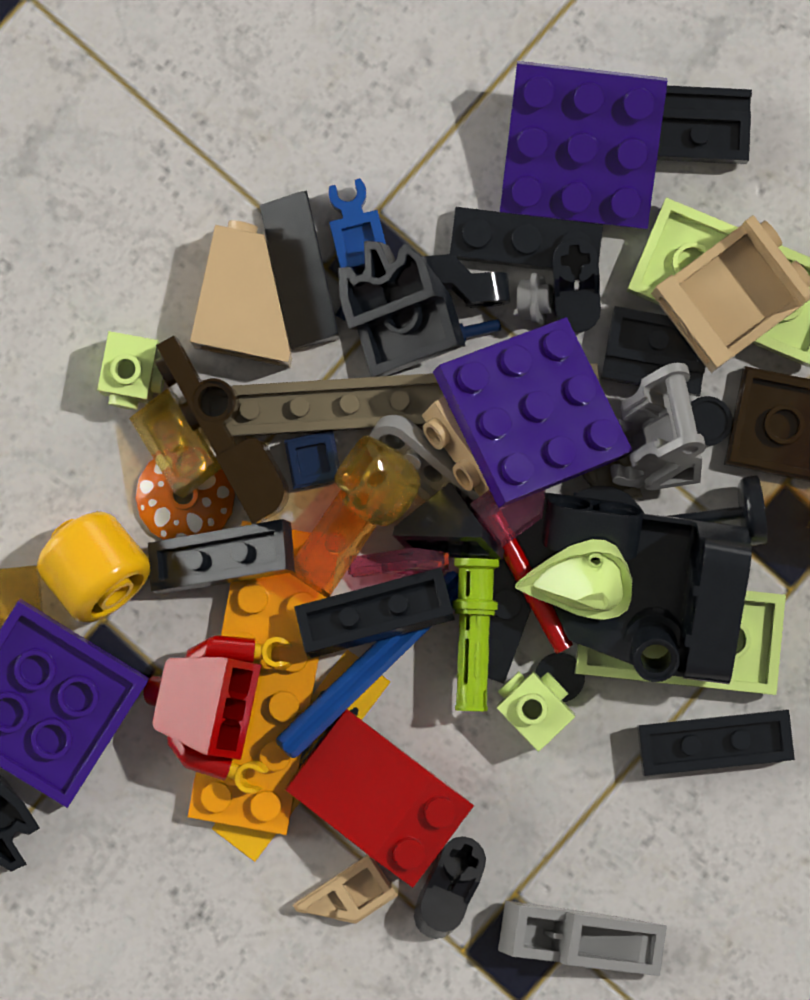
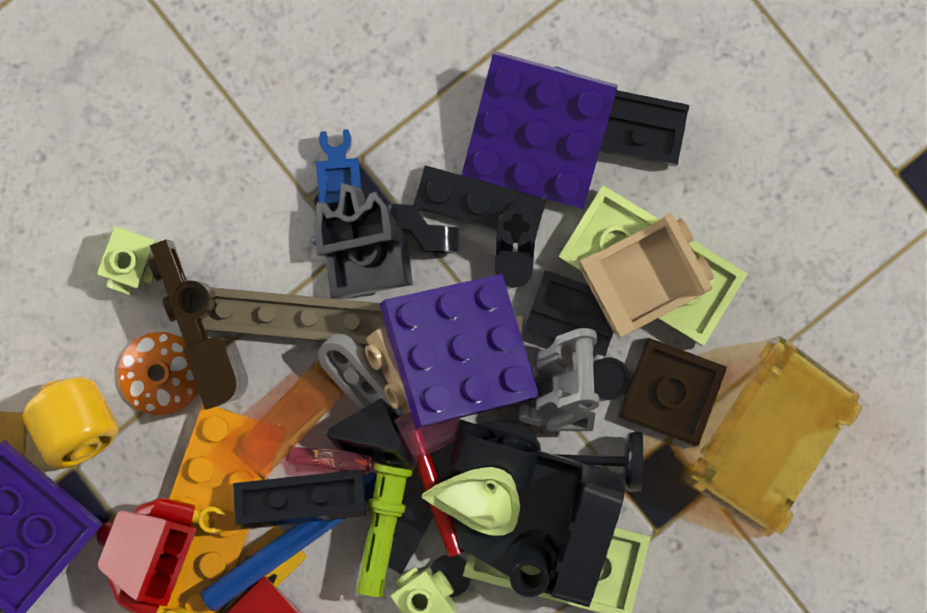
camera: 10 degrees right, 0 degrees up
clear yellow plate [129,388,222,498] -> none
plate [148,519,295,595] -> none
tan slope [190,220,292,368] -> none
black slope [259,190,340,350] -> none
dark blue tile [284,431,343,490] -> none
clear yellow helmet [335,435,421,526] -> none
dark blue piece [459,319,501,342] -> none
light grey plate [517,273,554,325] -> none

